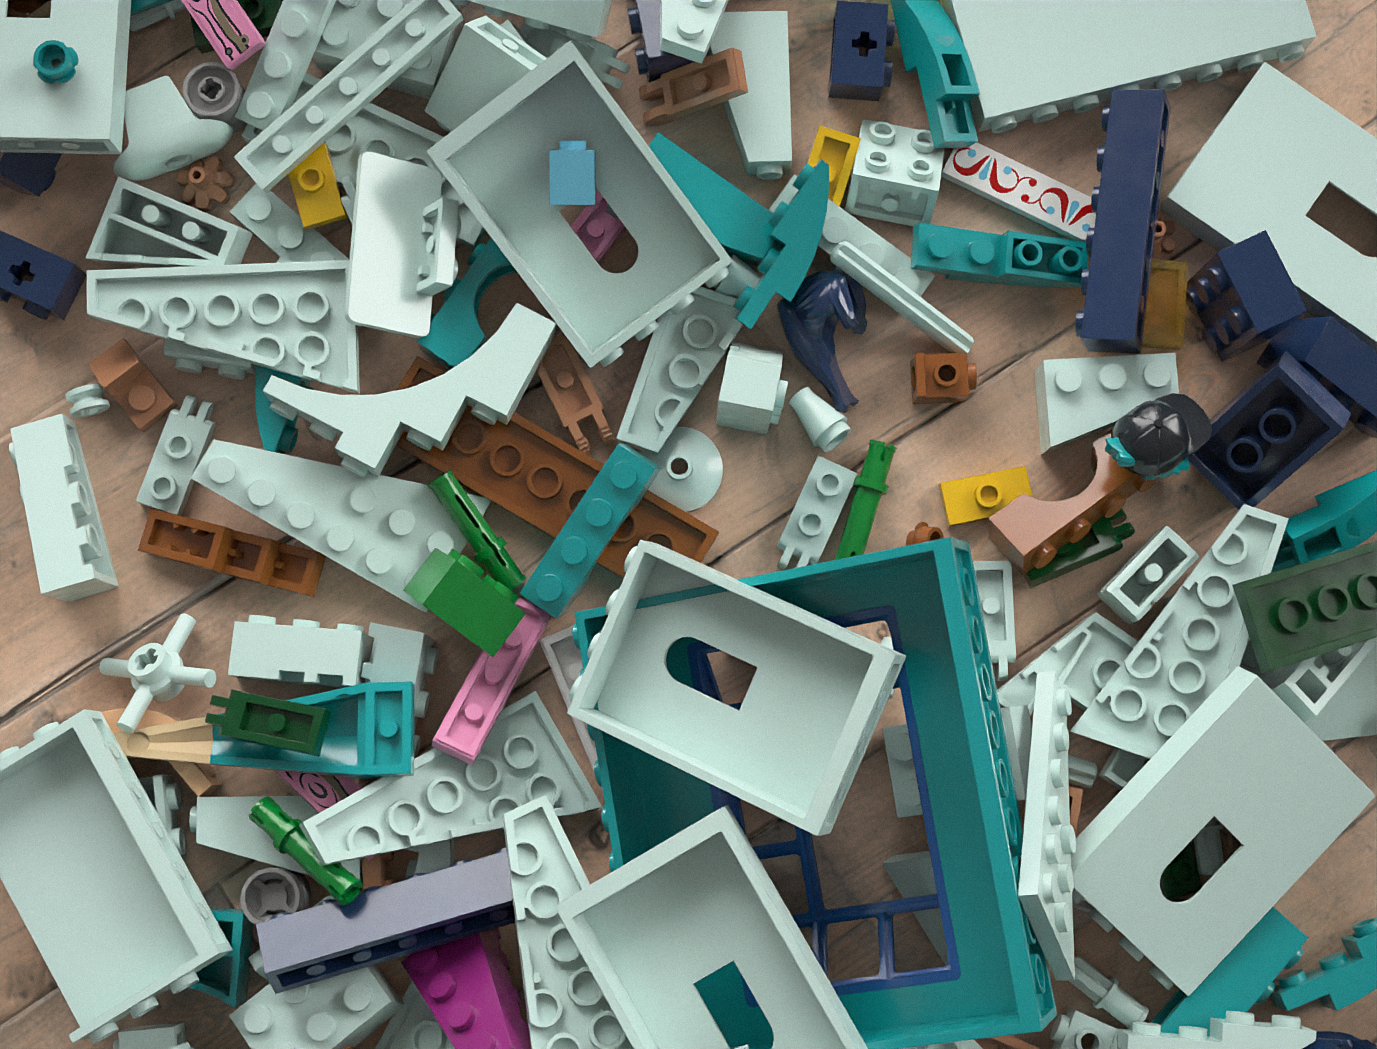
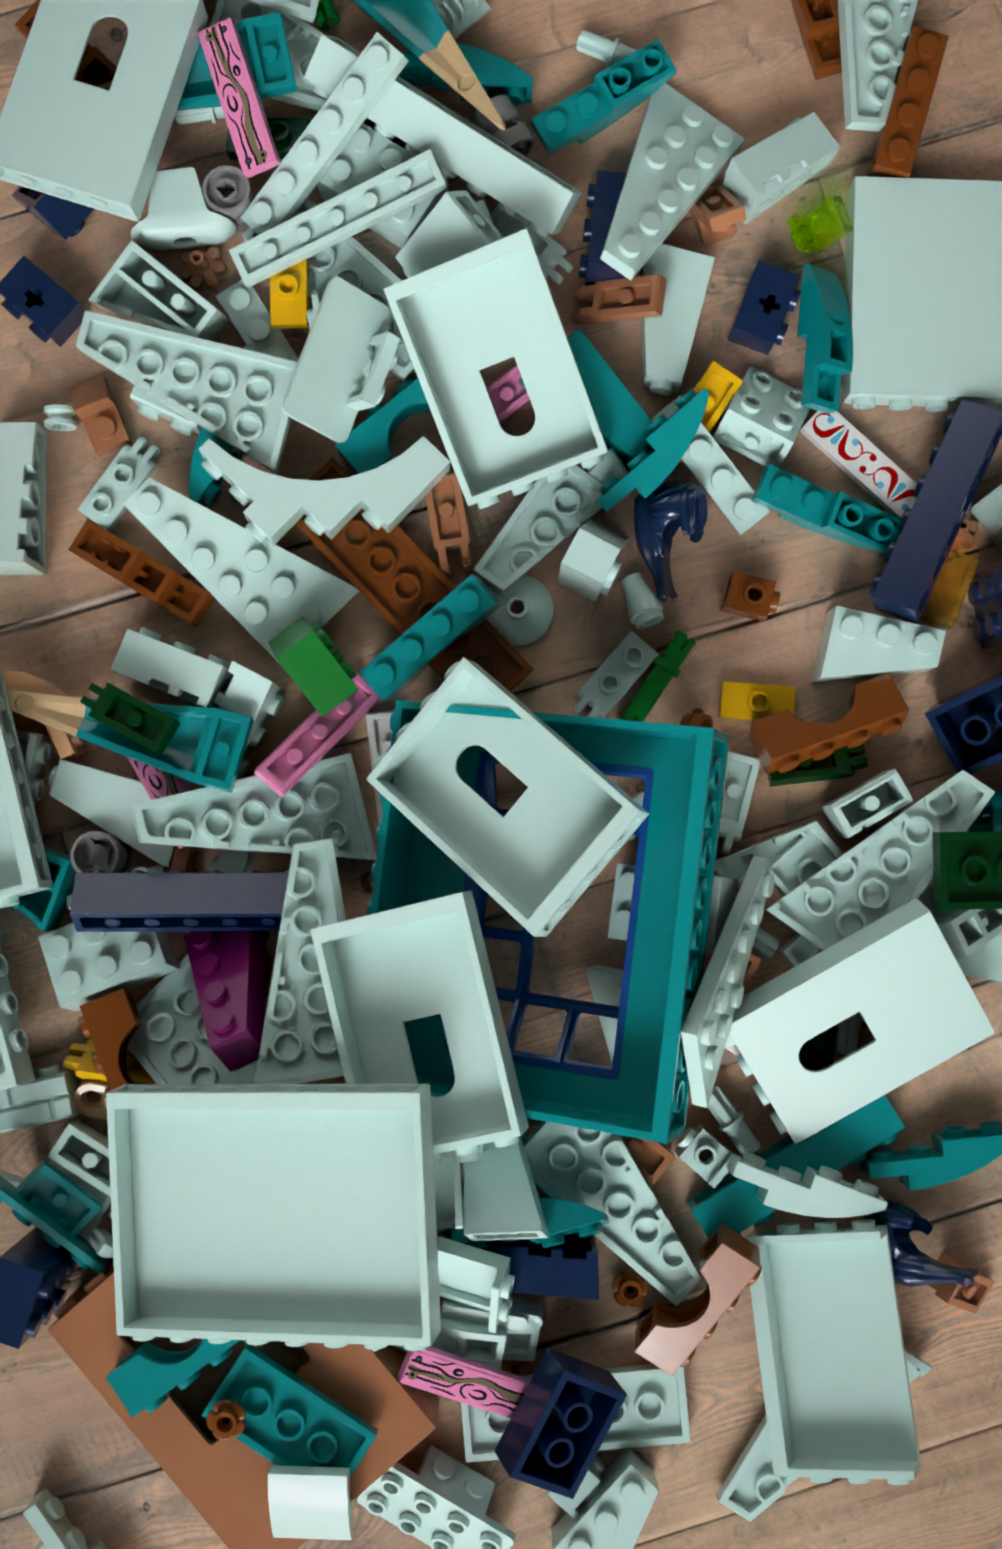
camera: 20 degrees right, 5 degrees up
teal plate [33,40,79,84] -> none
light aqua bar [99,614,216,733] -> none
green pin [249,796,363,906] -> none
green pin [427,469,526,590] -> none
medium azure brick [549,141,596,205] -> none
light aqua axle [830,241,974,353] -> none
black hair [1105,393,1212,480] -> none

